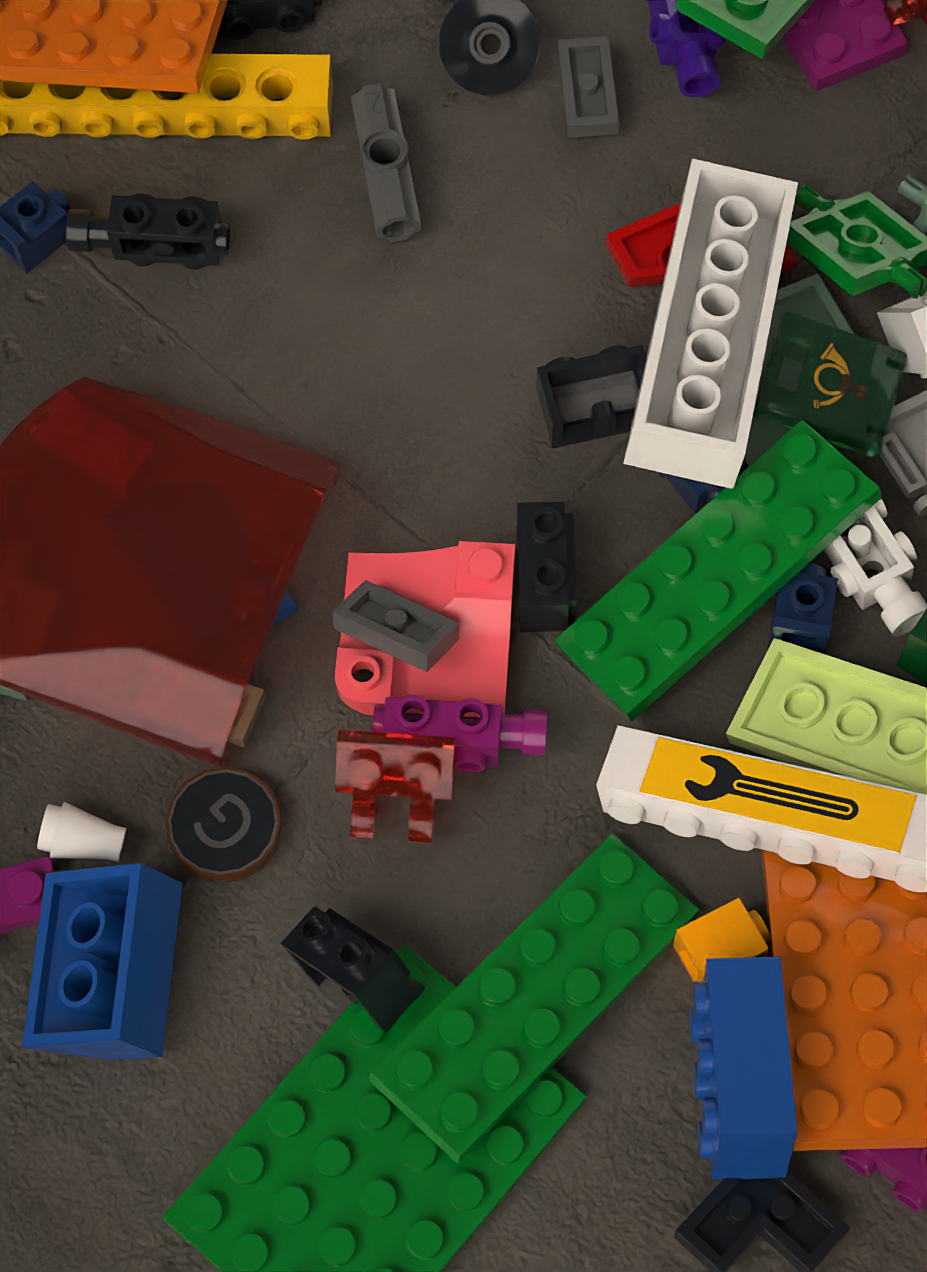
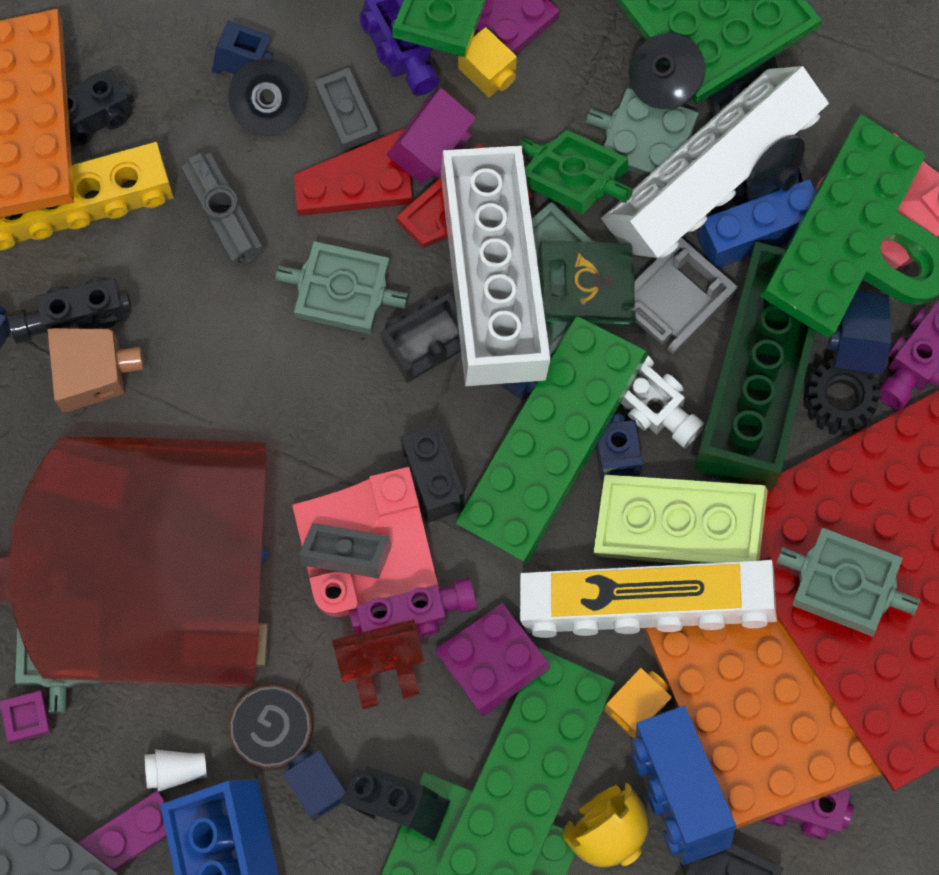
camera: 20 degrees left, 5 degrees up
none -> nougat torso [48,328,145,413]
none -> sand green plate [275,241,409,335]
none -> dark blue brick [283,750,346,821]
none -> red wing [294,128,413,216]
none -> magenta brick [386,88,476,184]
none -> magenta plate [435,603,551,717]
none -> yellow brick [458,27,517,98]
none -> yellow cylinder [562,783,650,867]

